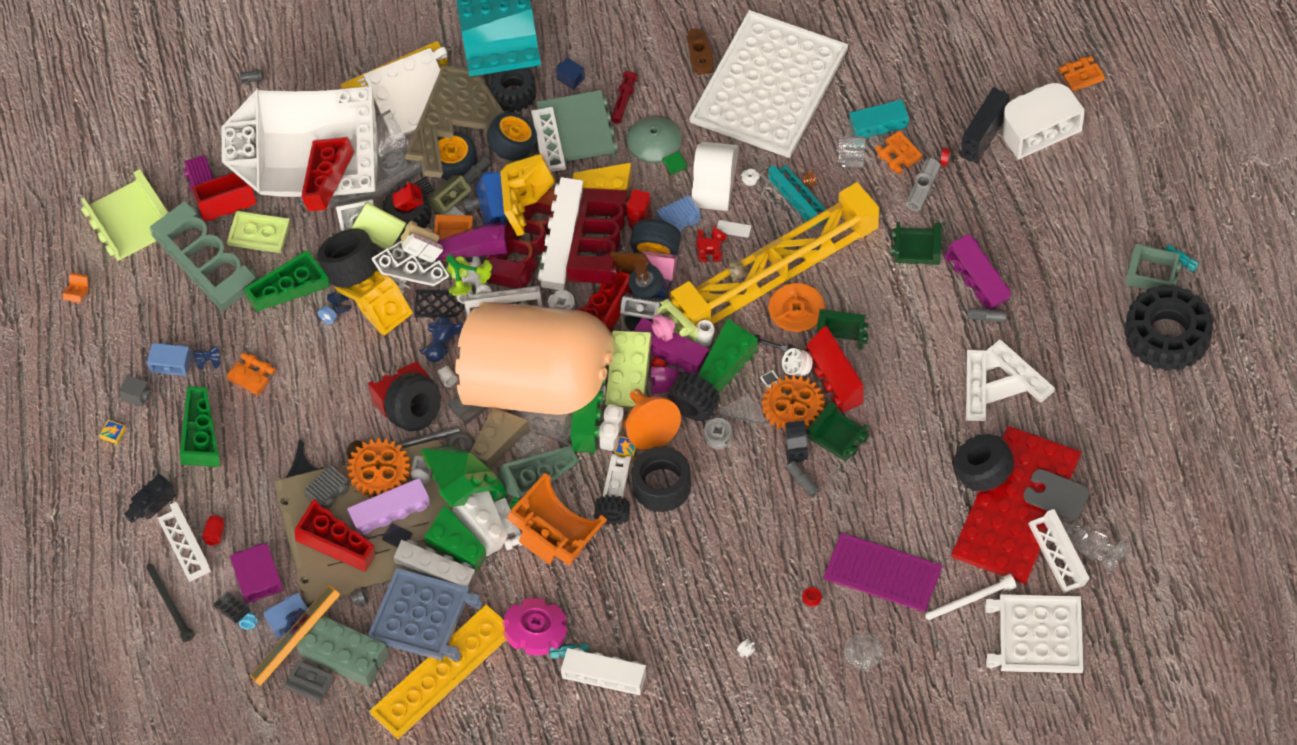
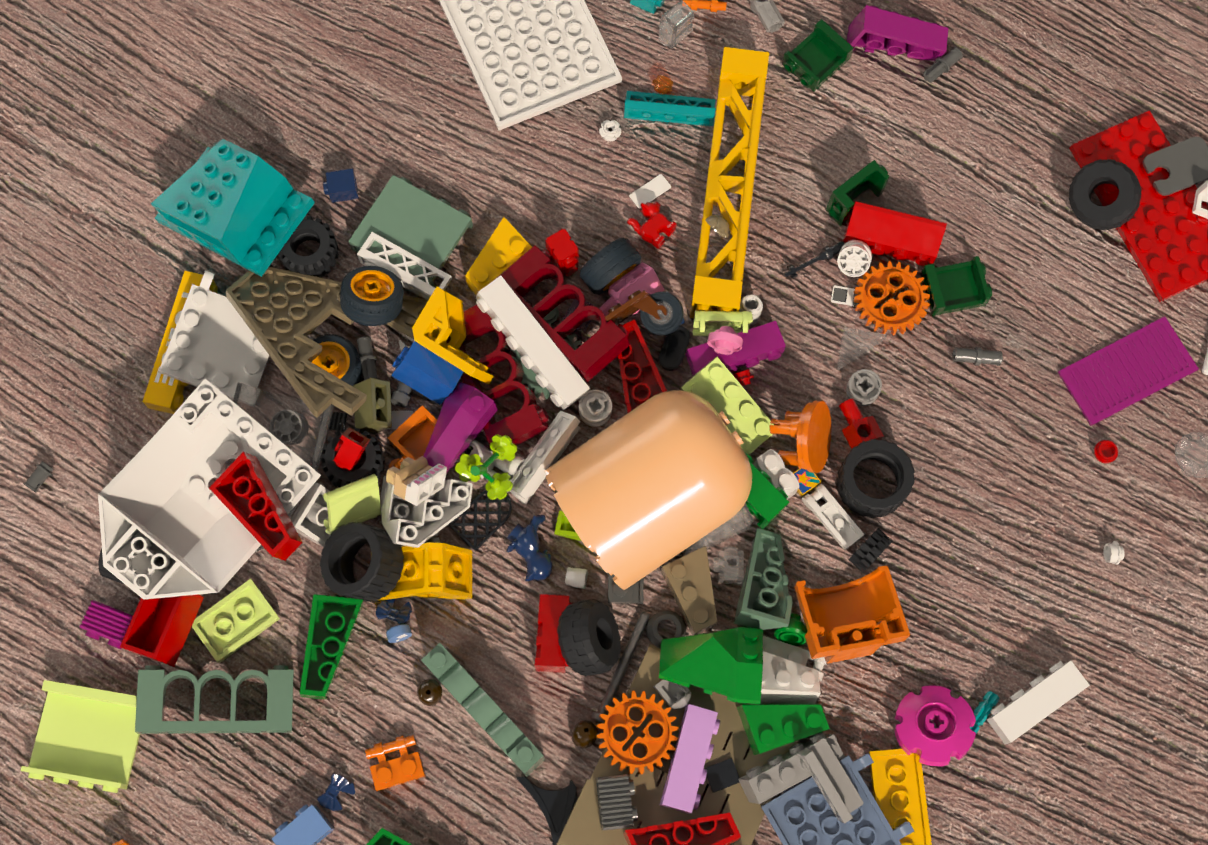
camera: 55 degrees left, 15 degrees up
dark red pin [611,71,638,124] -> none
light grey brick [620,292,663,319] -> none
sand green dish [627,116,682,163] -> none
magenta brick [651,367,681,394] -> none
medium blue brick [657,195,701,232] -> none
green tile [662,152,687,175] -> none
black tyre [667,373,720,422] -> none
reddish brown piece [686,28,714,75] -> none
white brick [692,141,739,211] -> none
green wedge [698,318,758,393] -> none
orange piece [768,283,825,332] -> none
black arch [785,420,808,462] -> none
white plate [966,340,1055,421] -> none
none -> dark brown piece [417,679,442,706]
none -> sand green fence [421,643,545,777]
none -> light grey panel [798,738,864,824]
none -> red piece [839,398,884,449]

